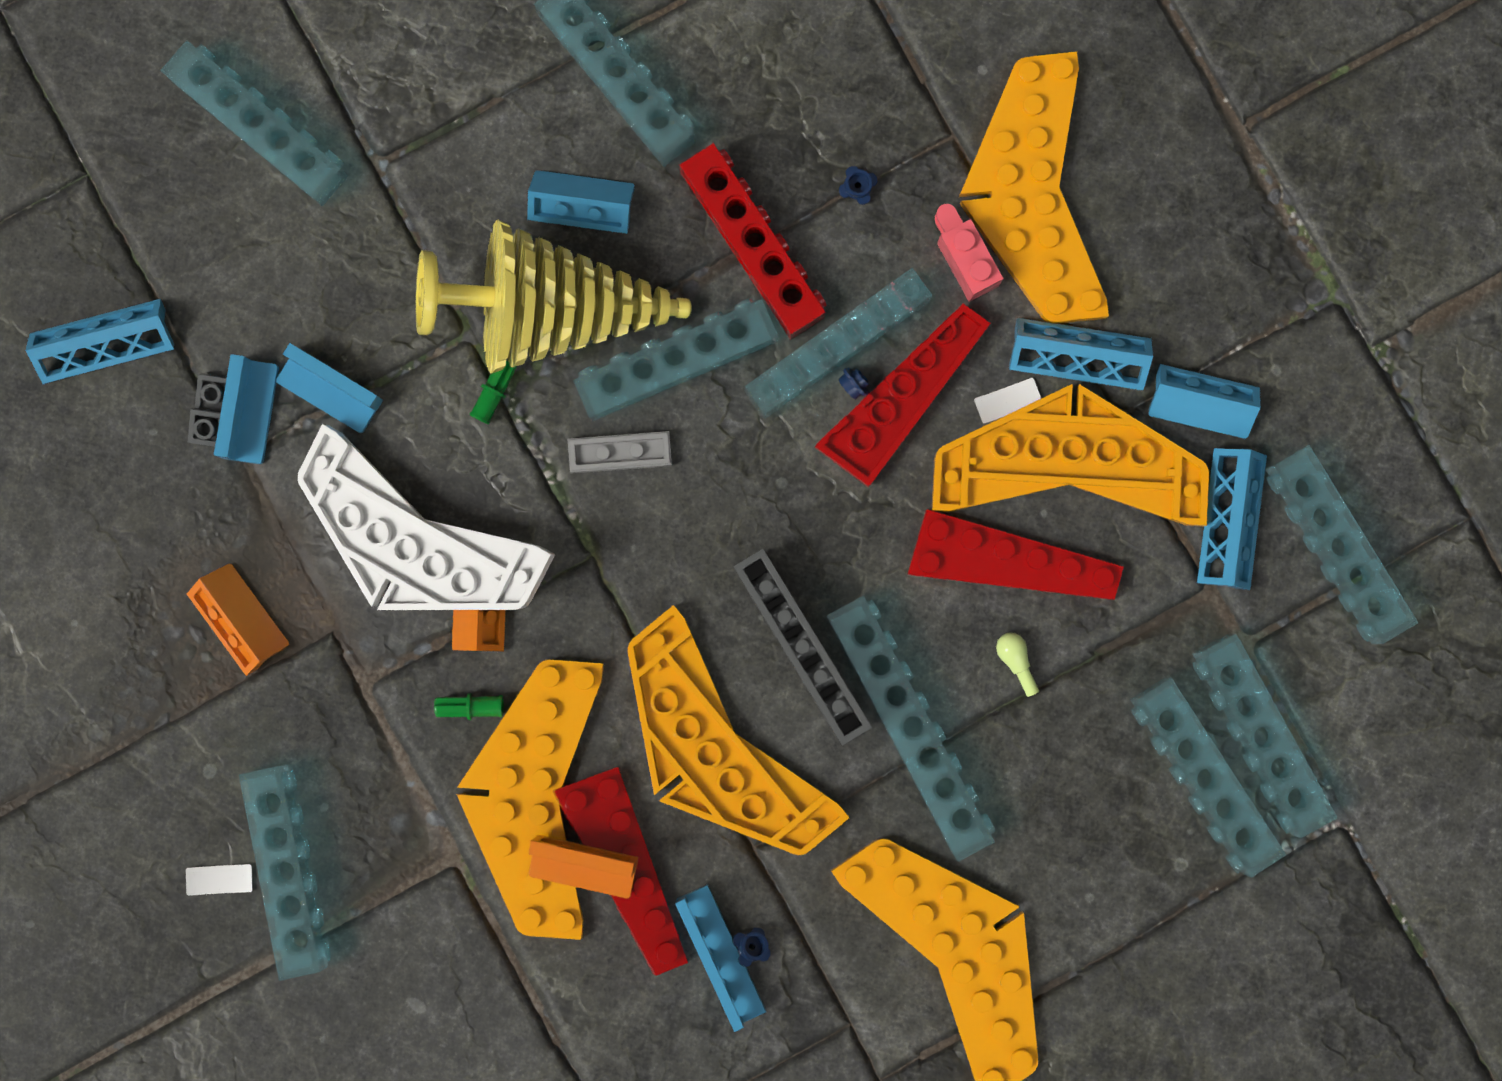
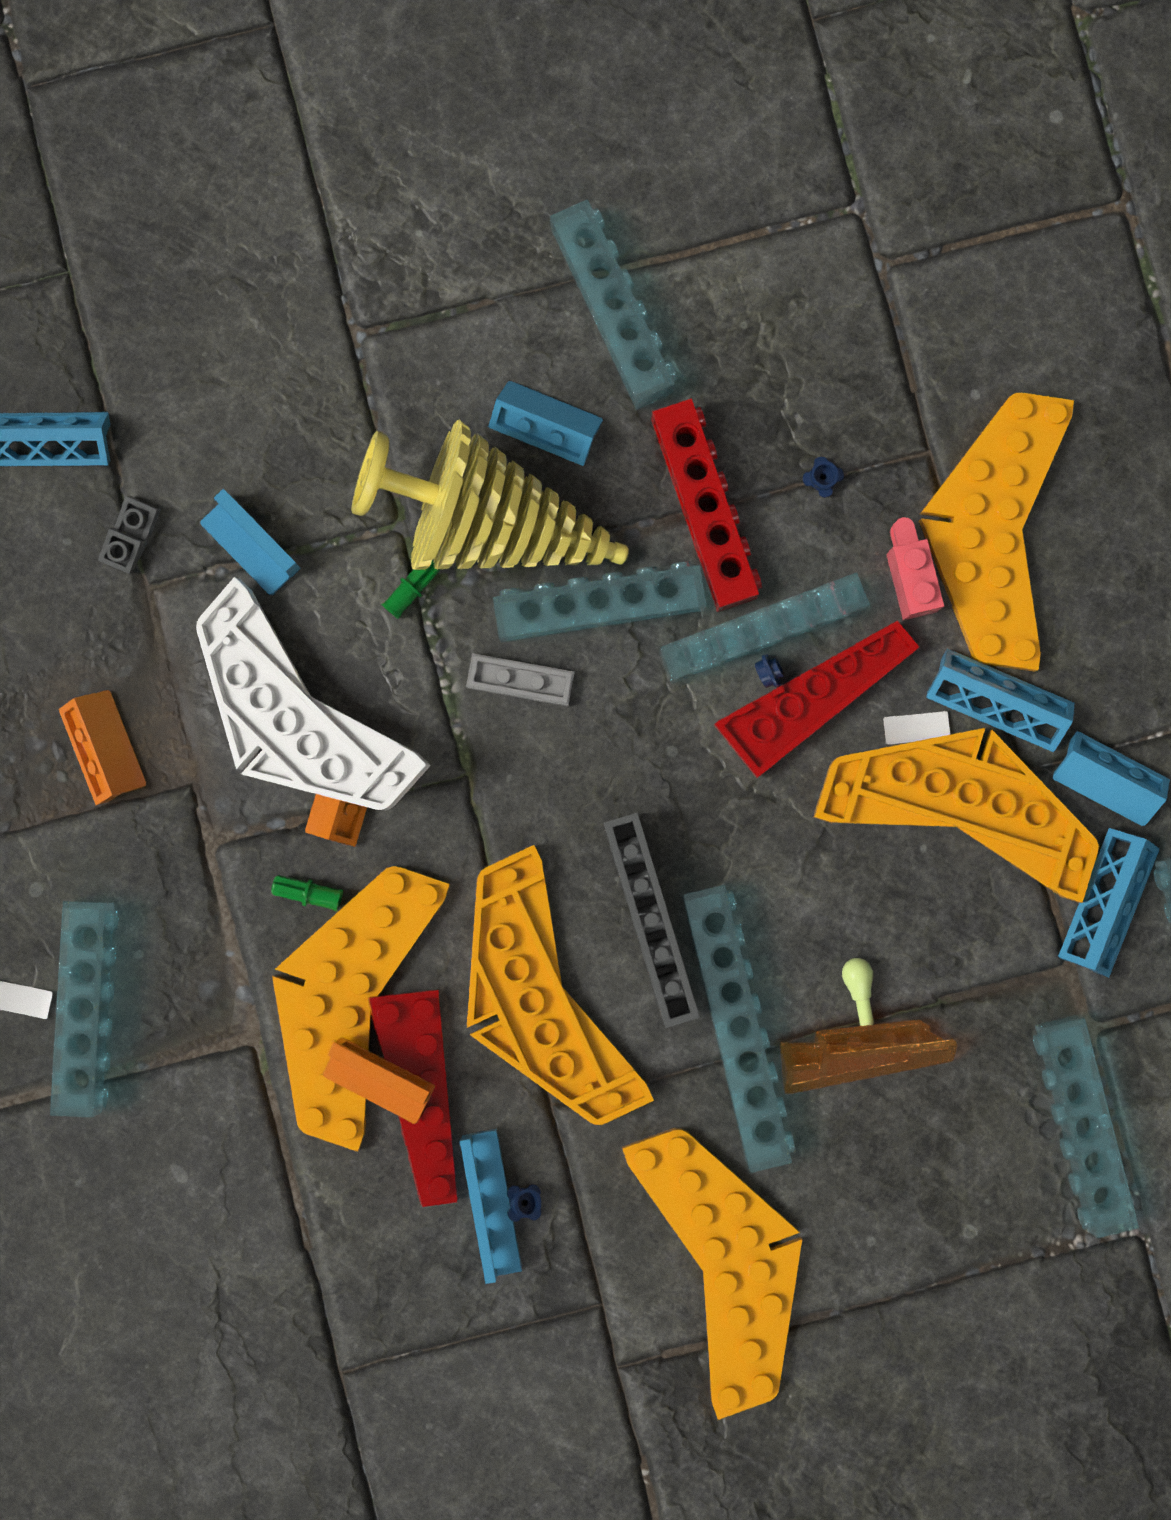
camera: 10 degrees right, 0 degrees up
clear light blue brick [160,40,348,207] -> none
dark azure panel [214,354,279,464] -> none
red wing [907,509,1124,600] -> none
clear light blue brick [1130,678,1286,878] -> none
none -> clear orange wedge [780,1020,957,1094]

